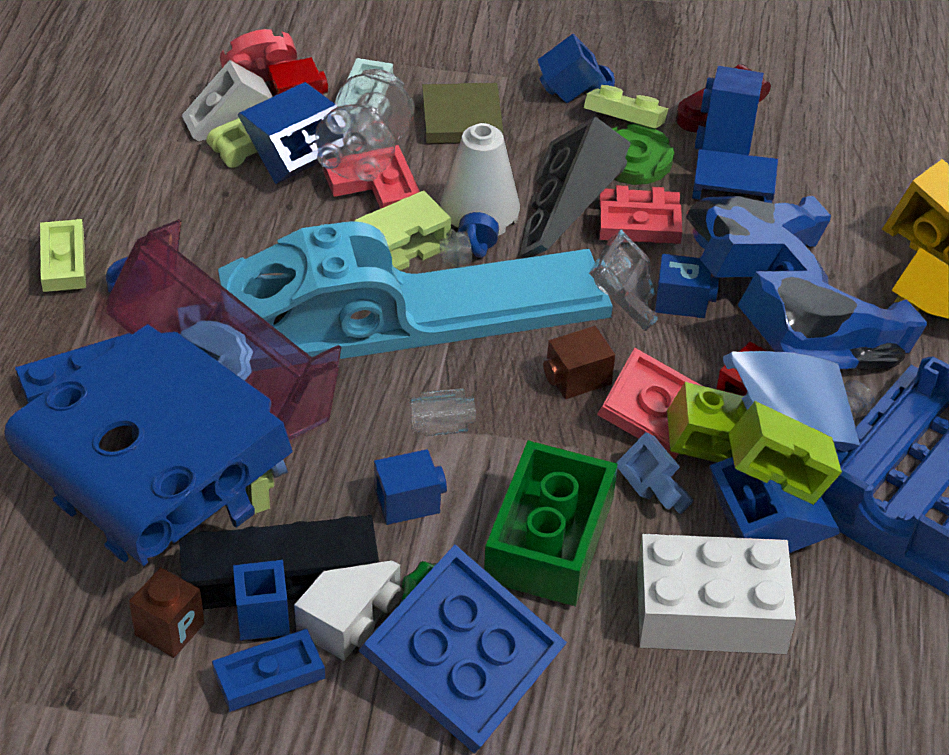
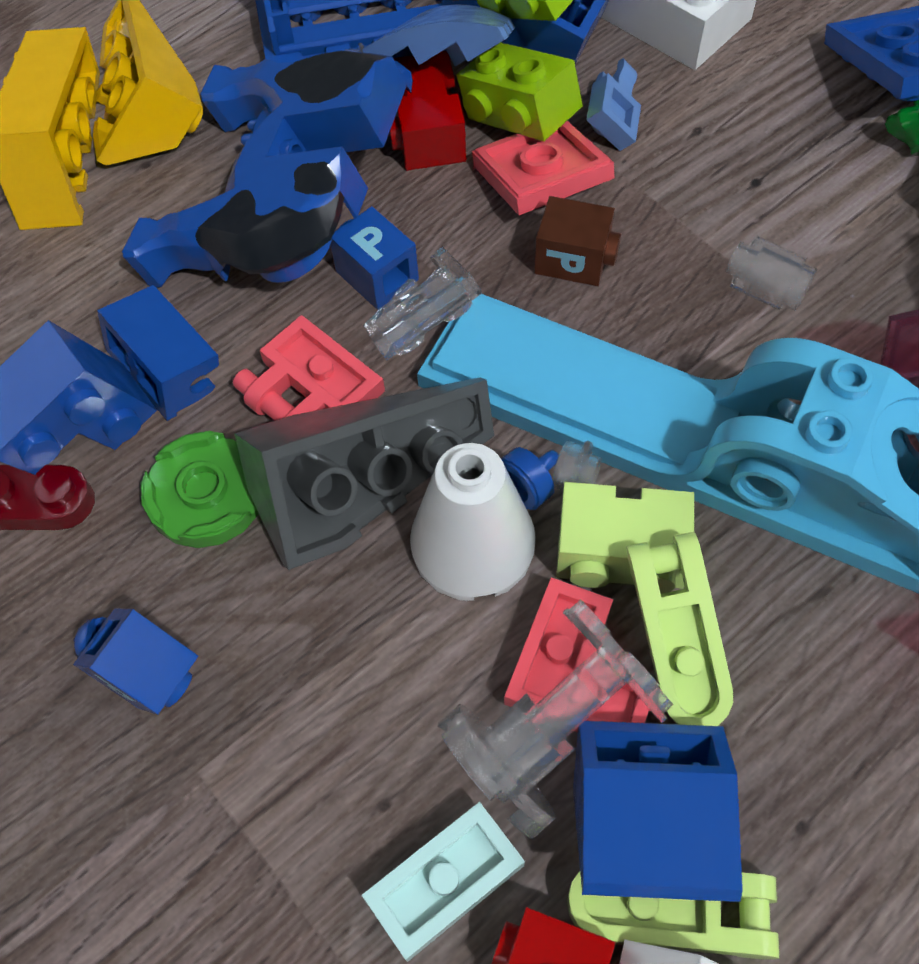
camera: 135 degrees left, 15 degrees up
blue brick [374,449,447,525] -> none
olive tile [422,83,503,144] -> none
green brick [484,440,618,607] -> none
yellowish green plate [584,85,669,129] -> none
none -> yellowish green plate [626,531,733,726]

